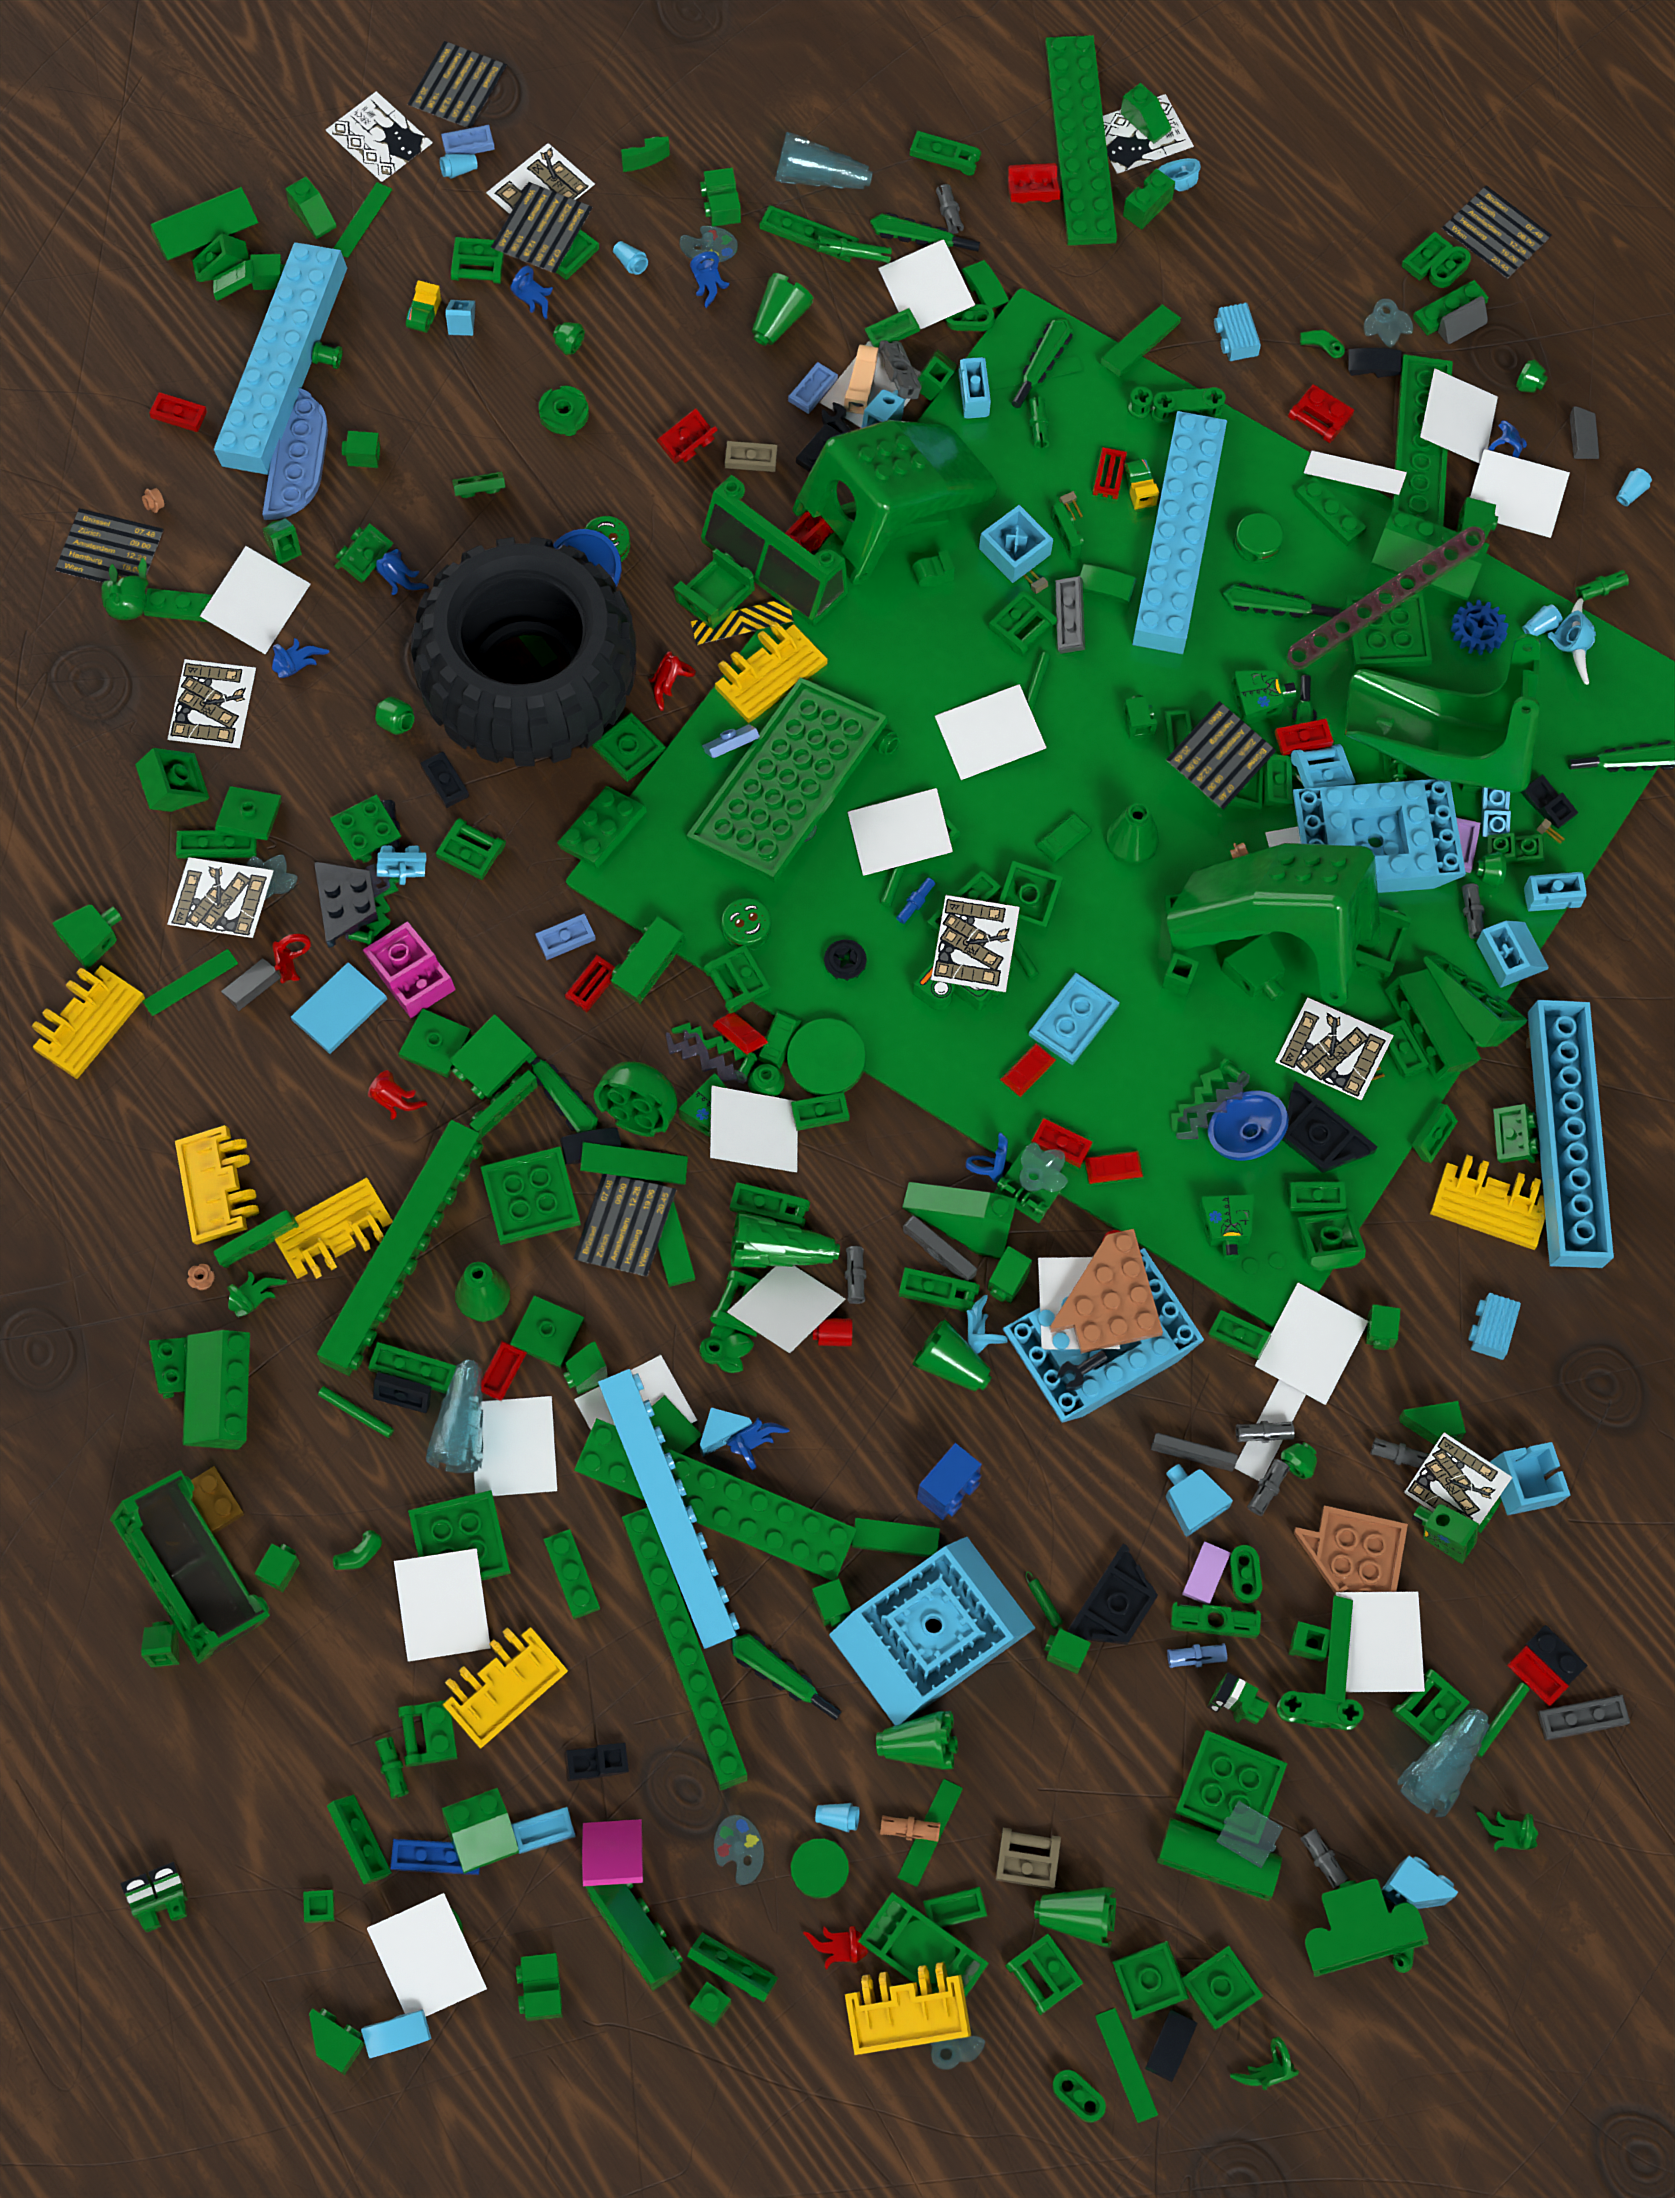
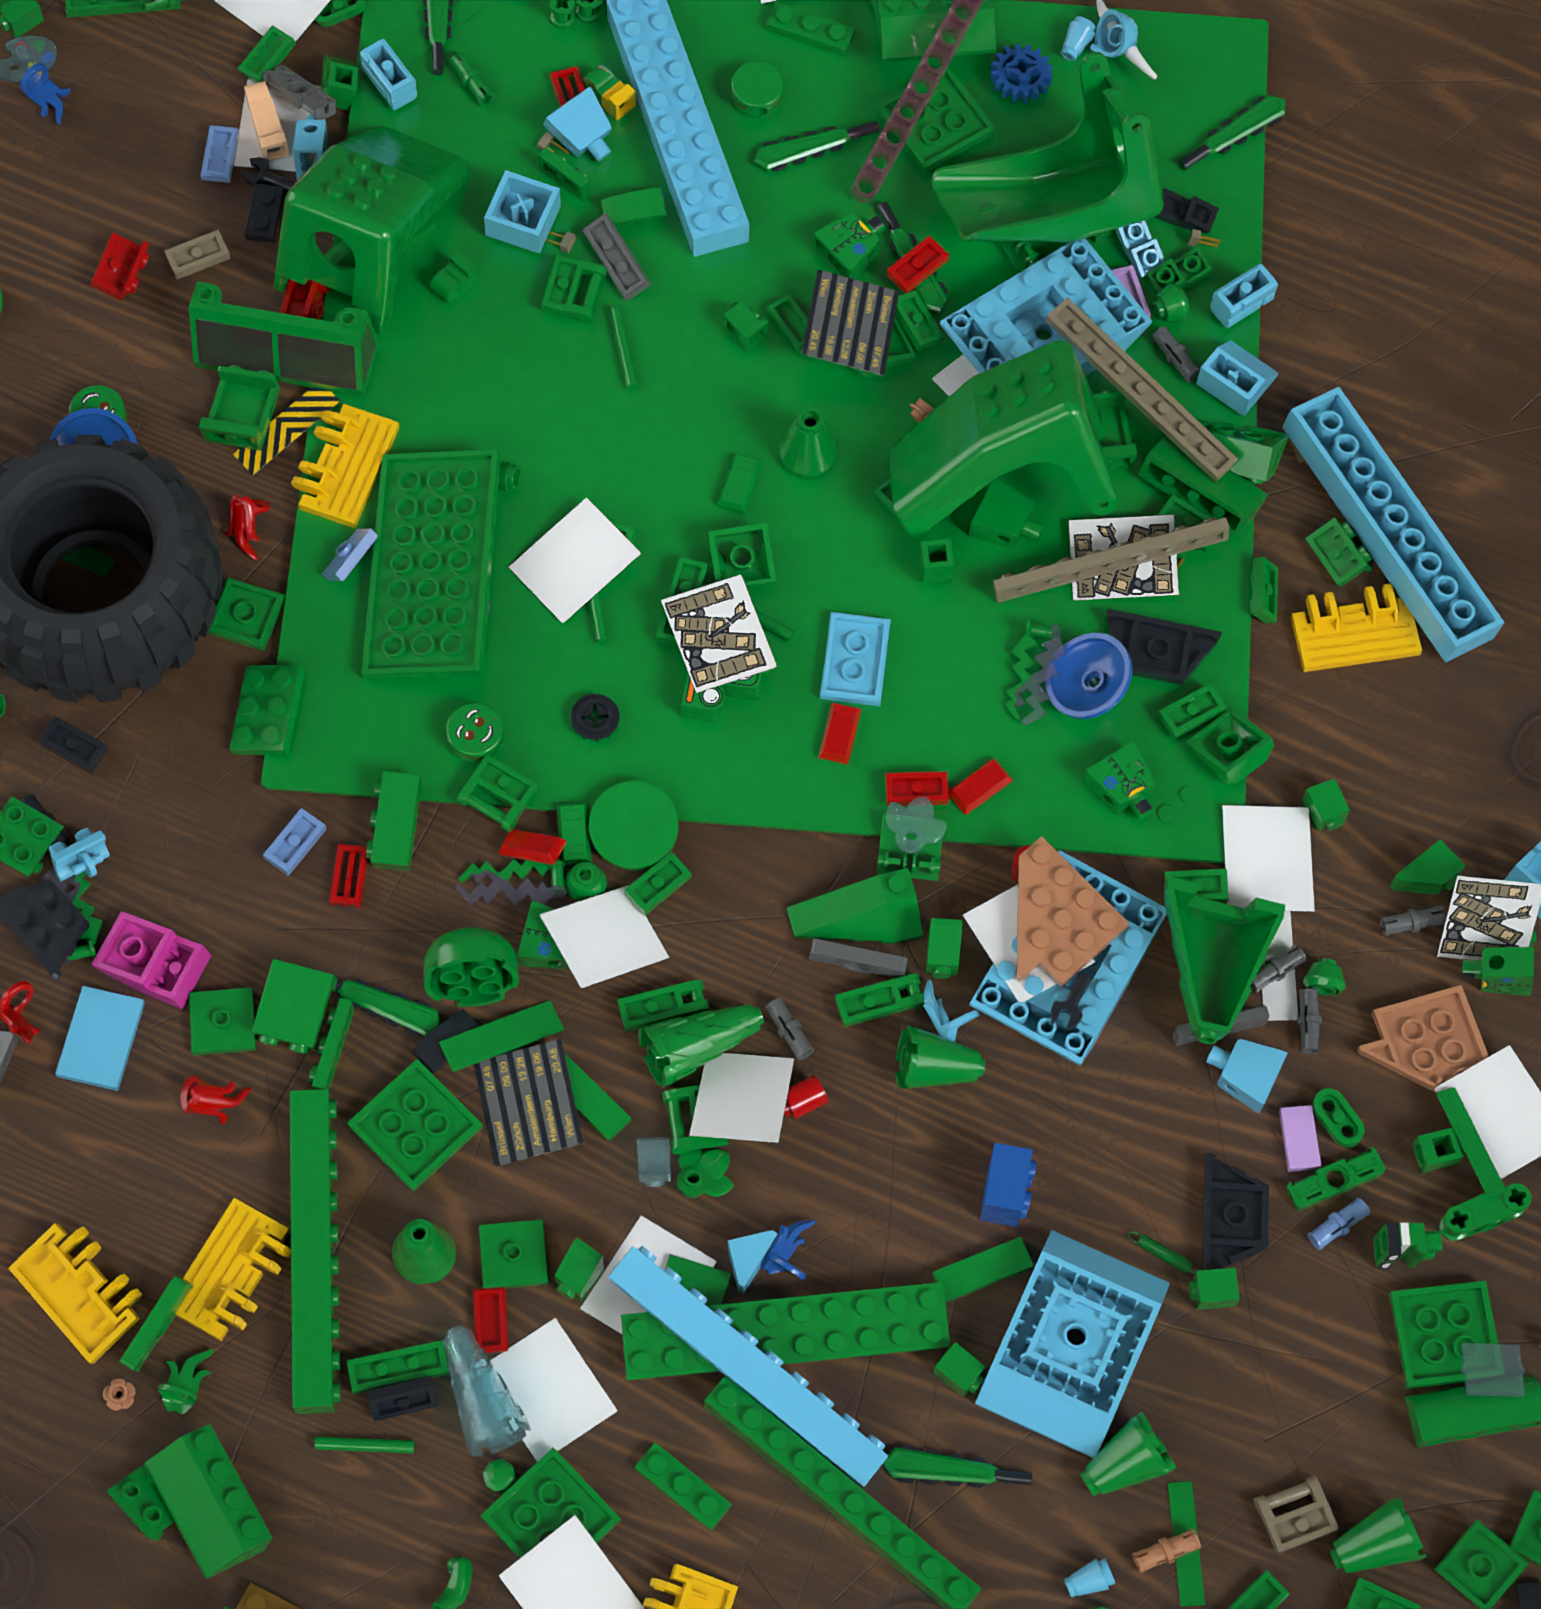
camera: 30 degrees left, 0 degrees up
green plate [436,818,506,880] -> none
green cone [752,273,814,346] -> none
blue bar [896,878,935,924] -> none
white sticker [935,684,1046,780] -> none
blue piece [965,1132,1008,1183] -> none
medium azure plate [1291,744,1356,789] -> none
medium azure brick [1468,1293,1521,1360] -> none
none -> green tile [483,1459,516,1494]
none -> medium azure torso [543,87,612,162]
none -> clear light blue bracket [637,1137,671,1187]
none -> dark tan plate [993,517,1230,603]
none -> dark tan plate [1045,297,1238,482]
none -> green cone [1164,876,1285,1044]

